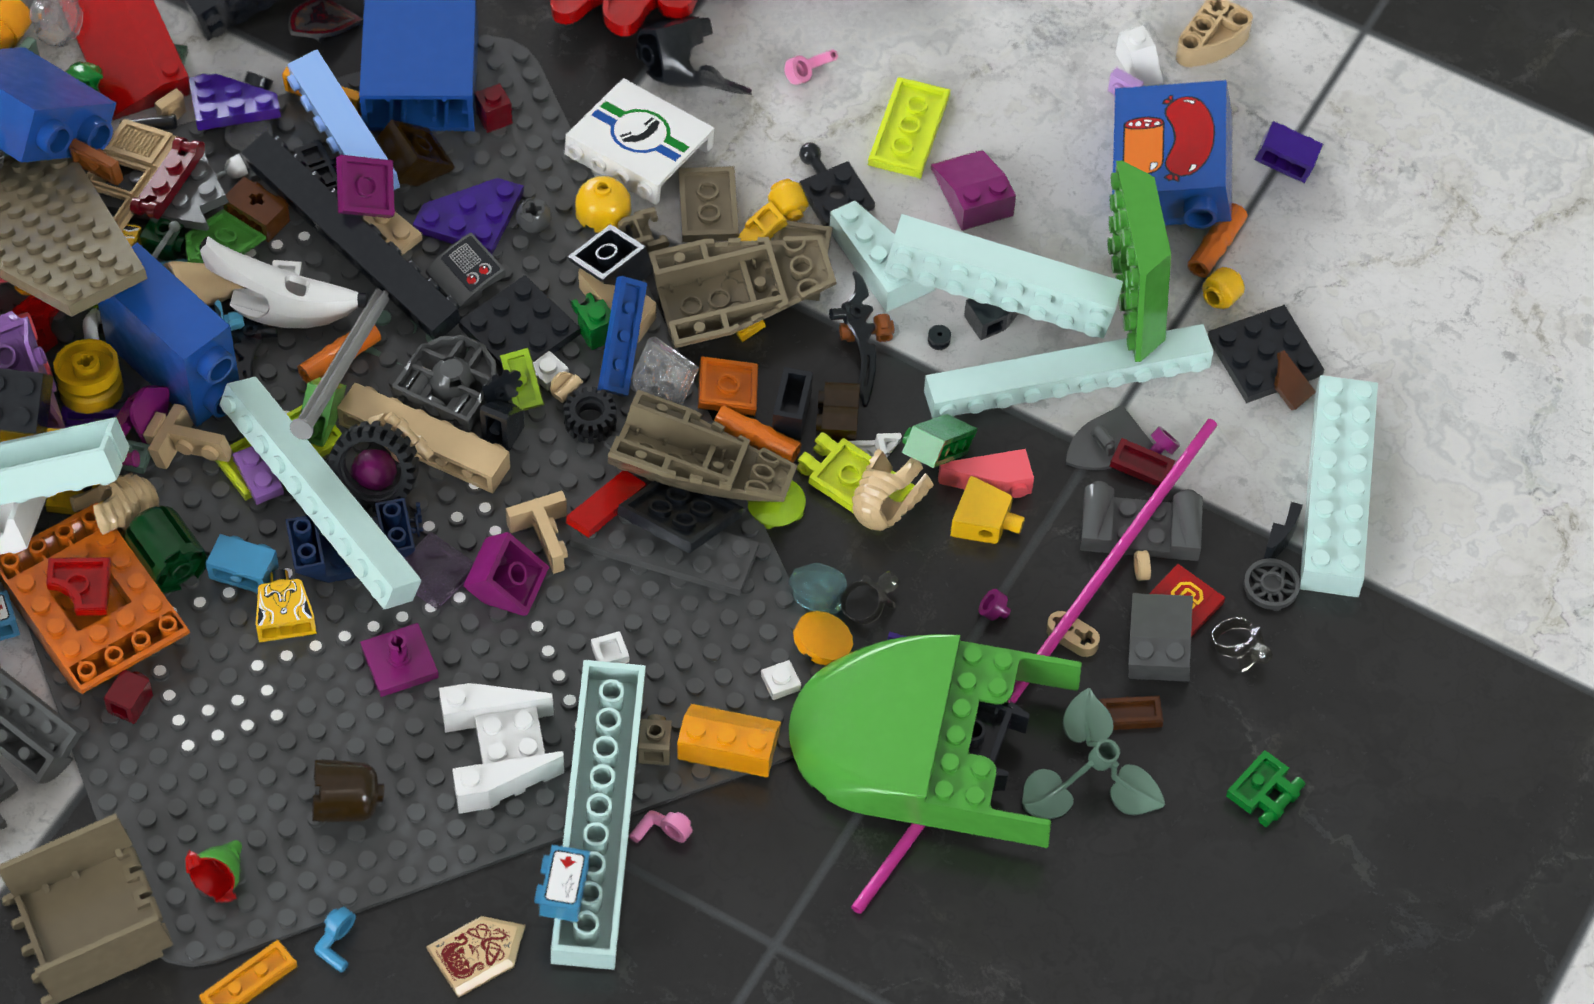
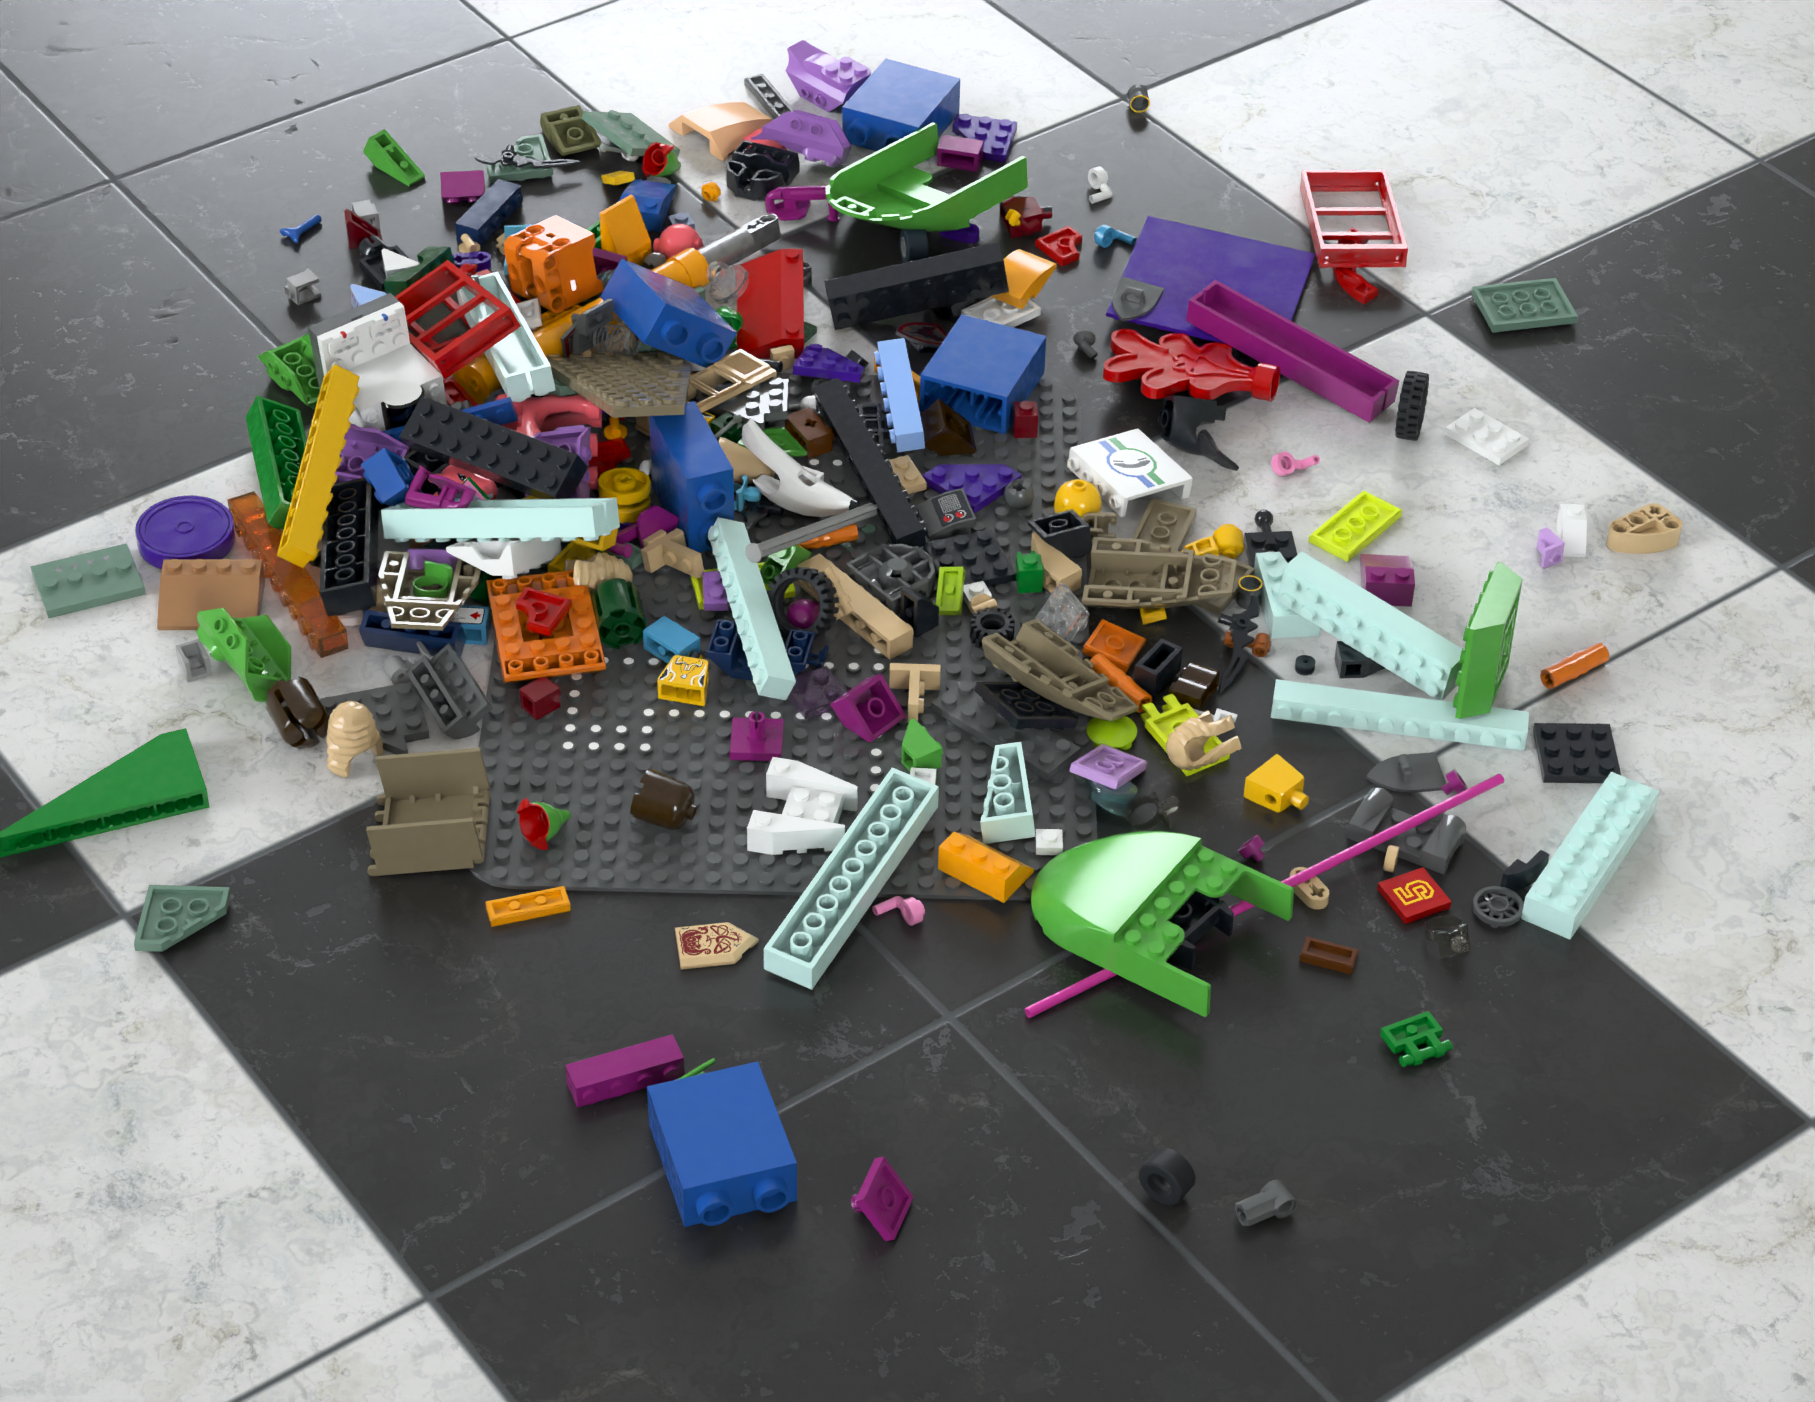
camera: 25 degrees right, 15 degrees down
dark orange plate [69,139,124,186] -> none
dark red plate [130,136,205,219] -> none
dark azure plate [314,907,356,973] -> none
magenta tile [336,155,395,218] -> none
black piece [482,370,523,403] -> none
brick [535,845,590,922] -> none
red tile [566,471,647,538] -> none
blue plate [597,276,647,397] -> none
dark tan brick [638,714,672,765] -> none
light orange tile [793,611,853,665] -> none
green brick [902,414,978,468] -> none
coral slope [938,449,1034,498] -> none
sand green plant [1021,688,1165,819] -> none
dark red tile [1109,438,1176,487] -> none
blue brick [1112,80,1232,229] -> none
dark grey slope [1129,593,1193,682] -> none
yellow head [1202,267,1245,309] -> none
dark purple brick [1254,121,1323,183] -> none
reddish brown tile [1274,350,1316,410] -> none
none -> bright green slope [901,718,943,772]
none -> light aqua wedge [980,742,1036,844]
none -> lavender tile [1069,744,1147,790]
none -> dark grey wheel [1236,575,1263,609]

